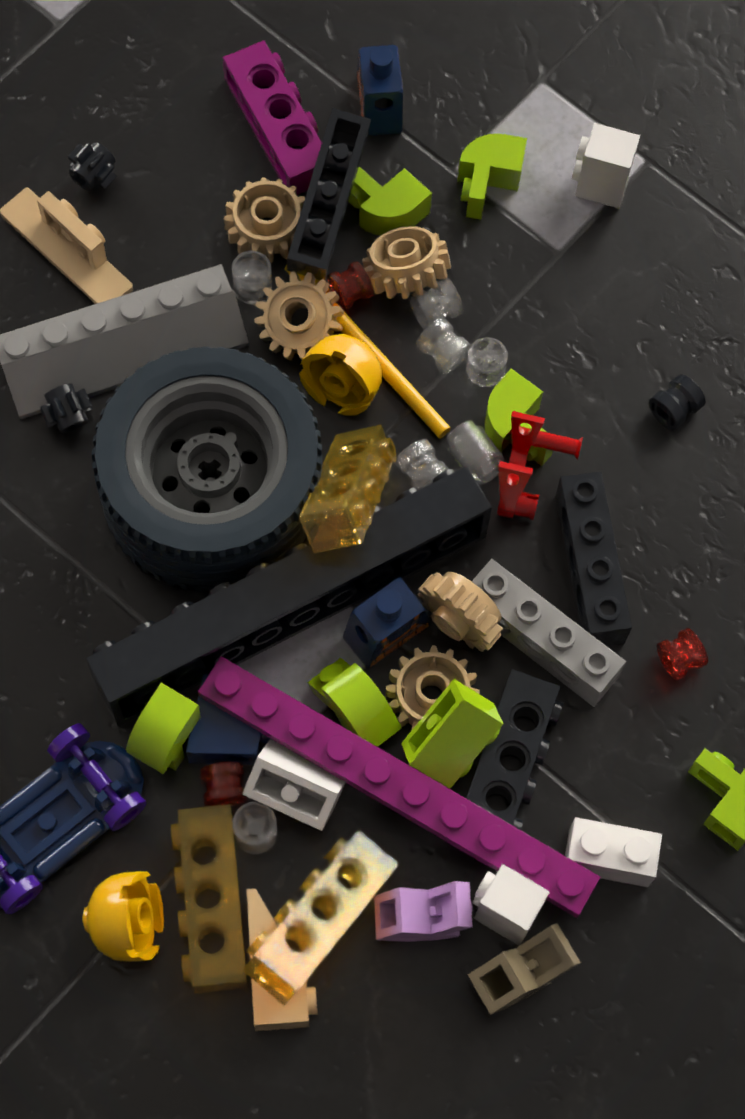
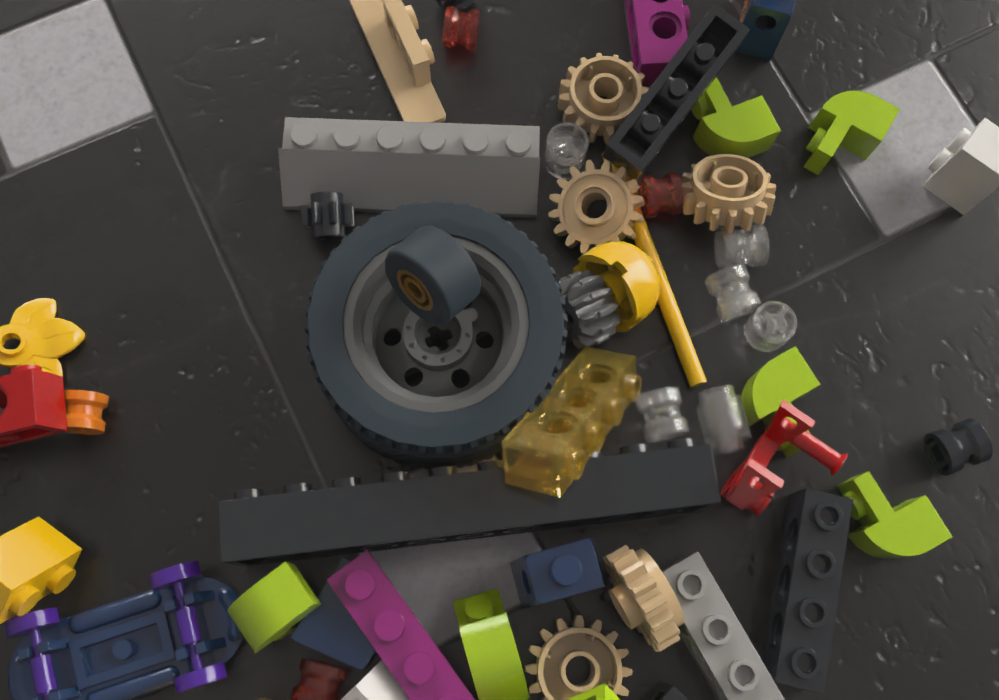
camera: 20 degrees right, 5 degrees up
none -> black wheel [384,225,481,325]
none -> clear red wheel [442,6,480,52]
none -> dark grey gear [559,269,620,349]
none -> lime brick [837,471,952,559]

